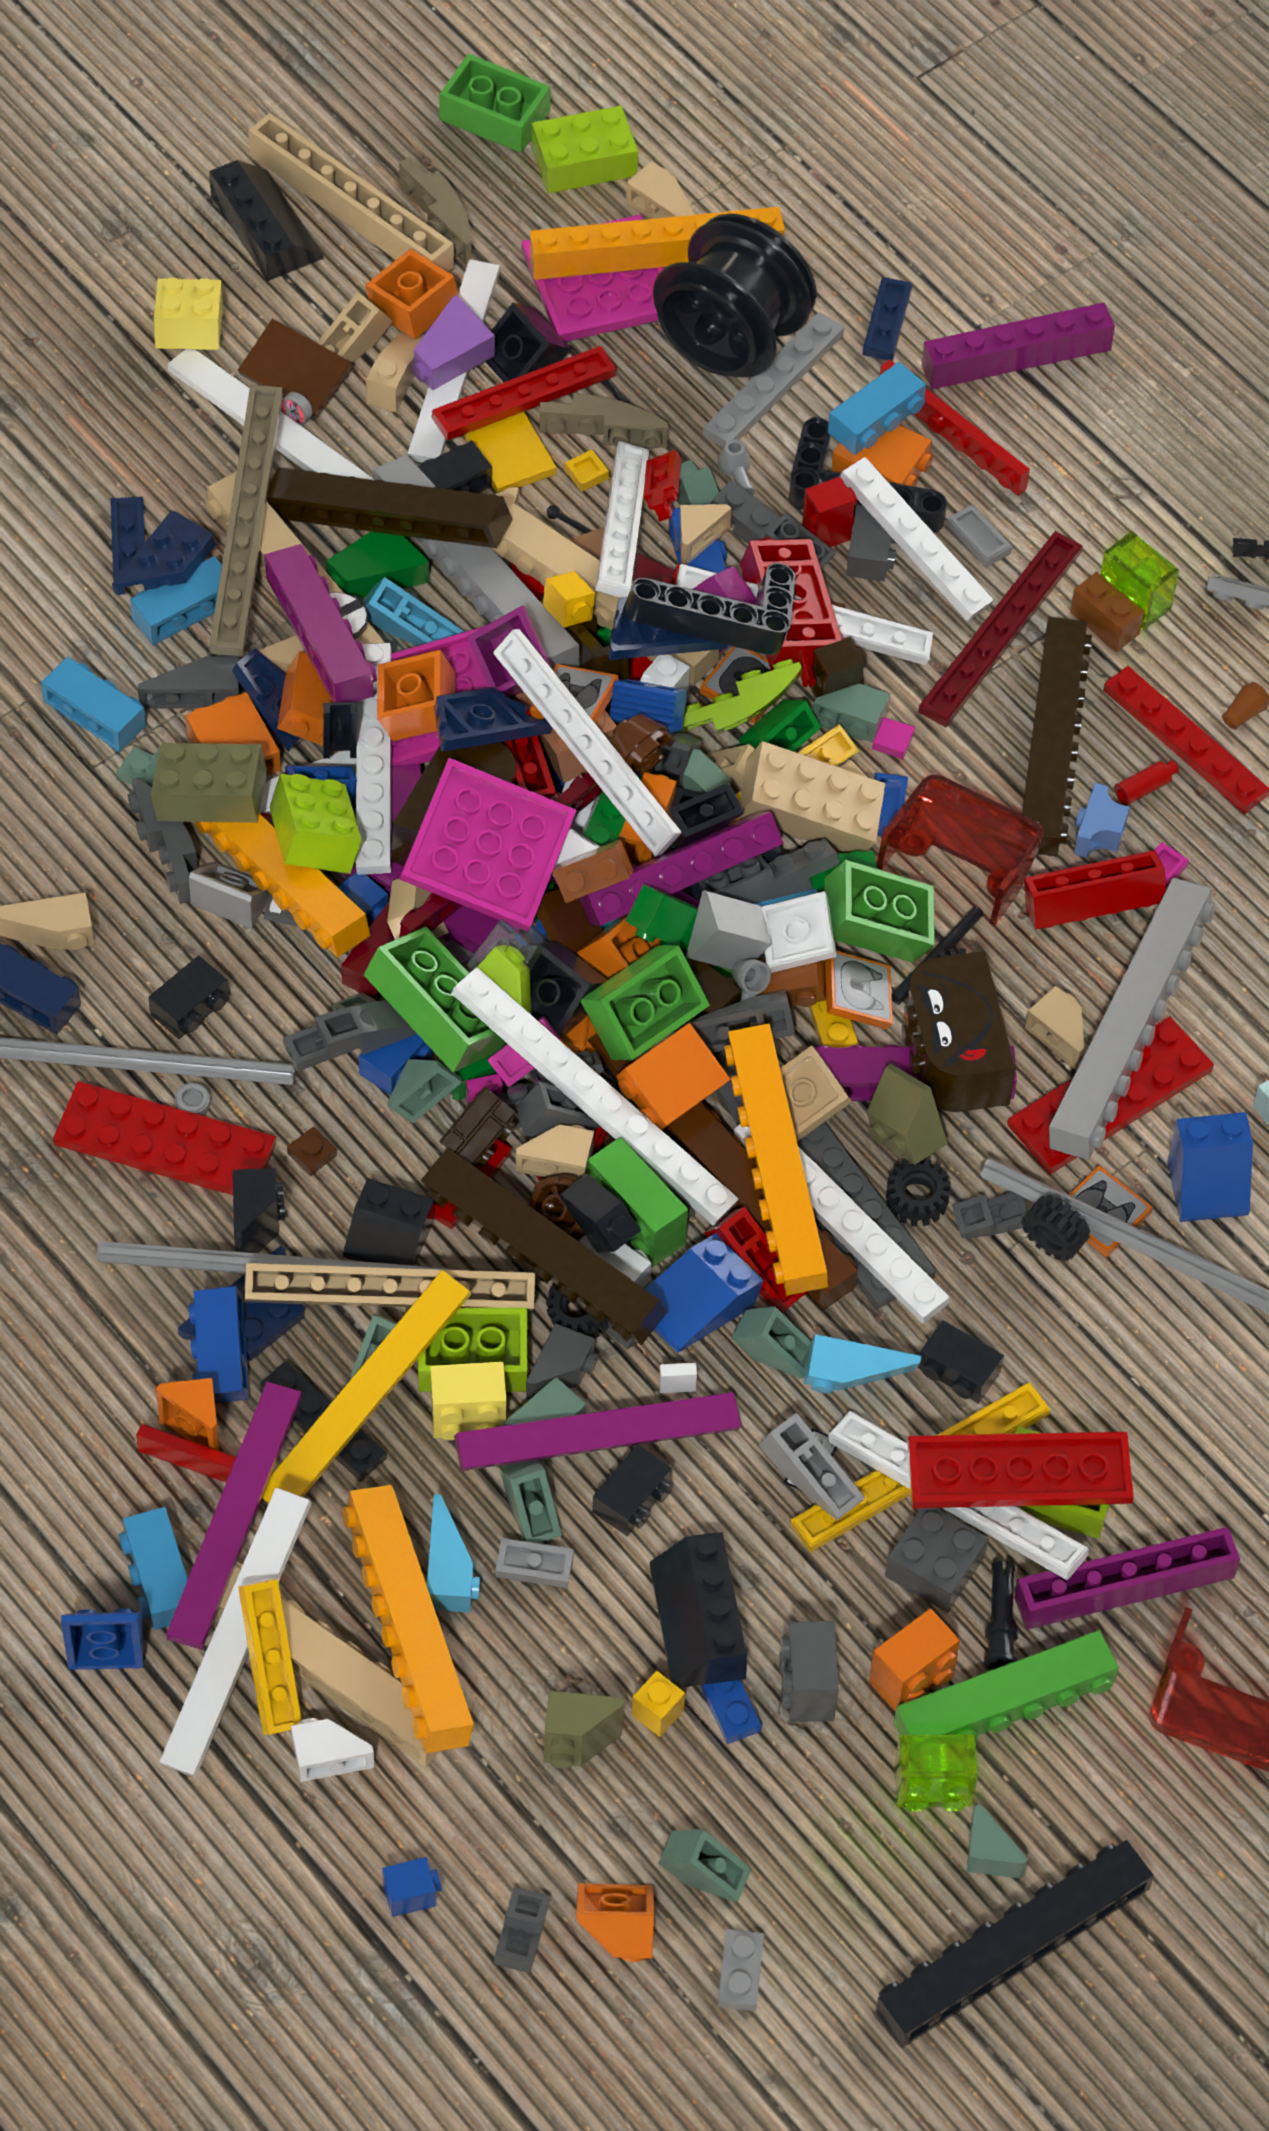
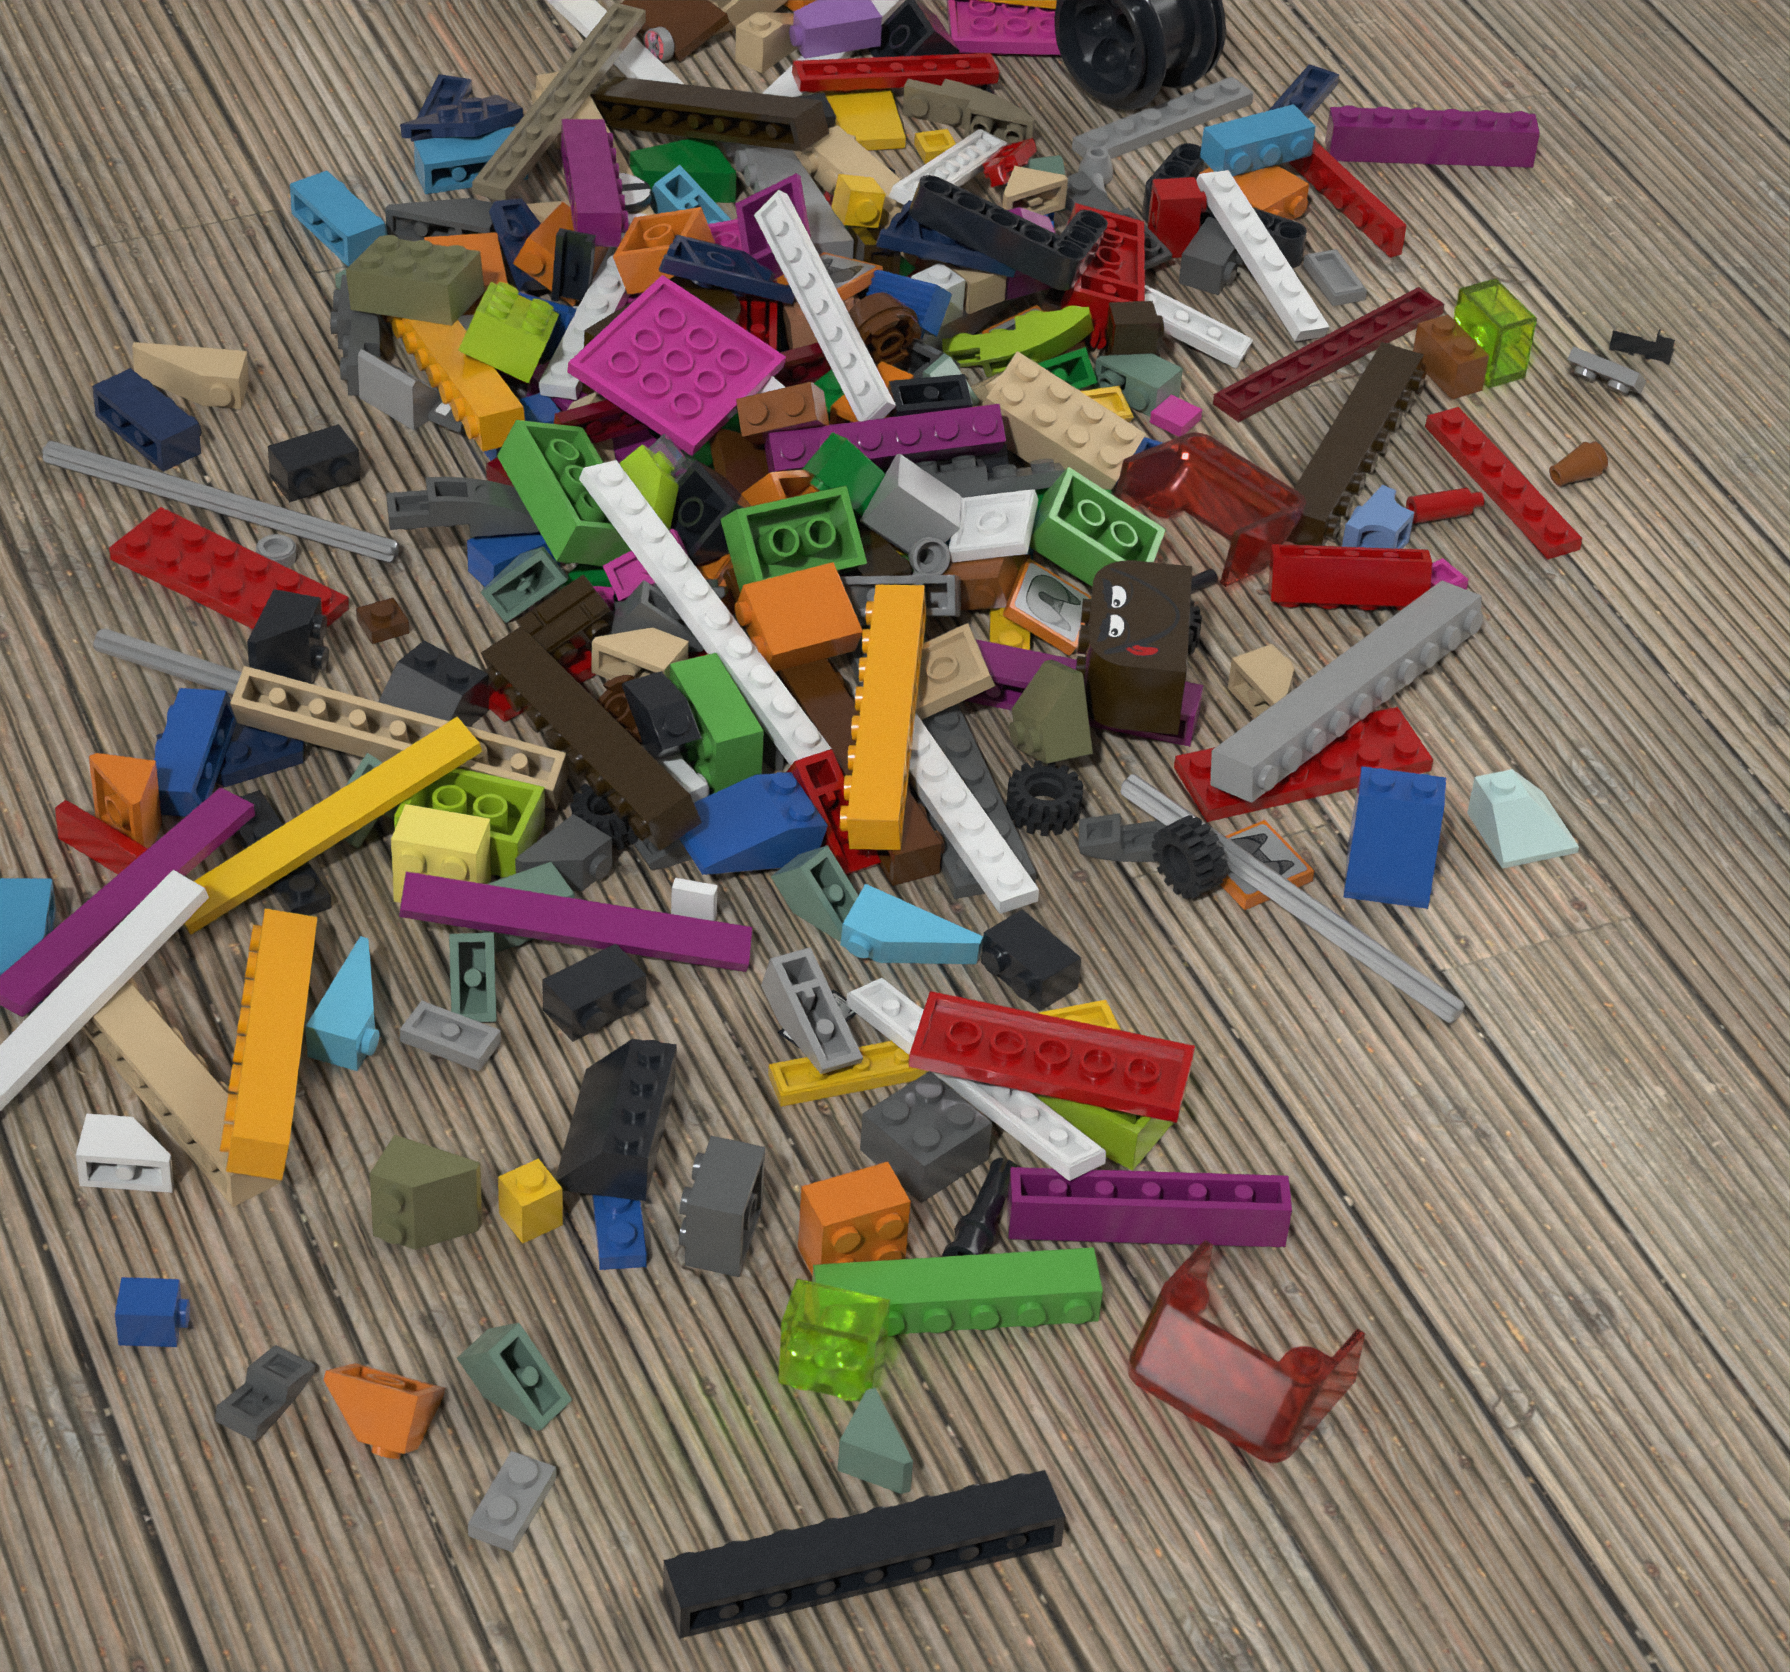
camera: 15 degrees right, 15 degrees down
yellow plate [238,1579,302,1735] -> none

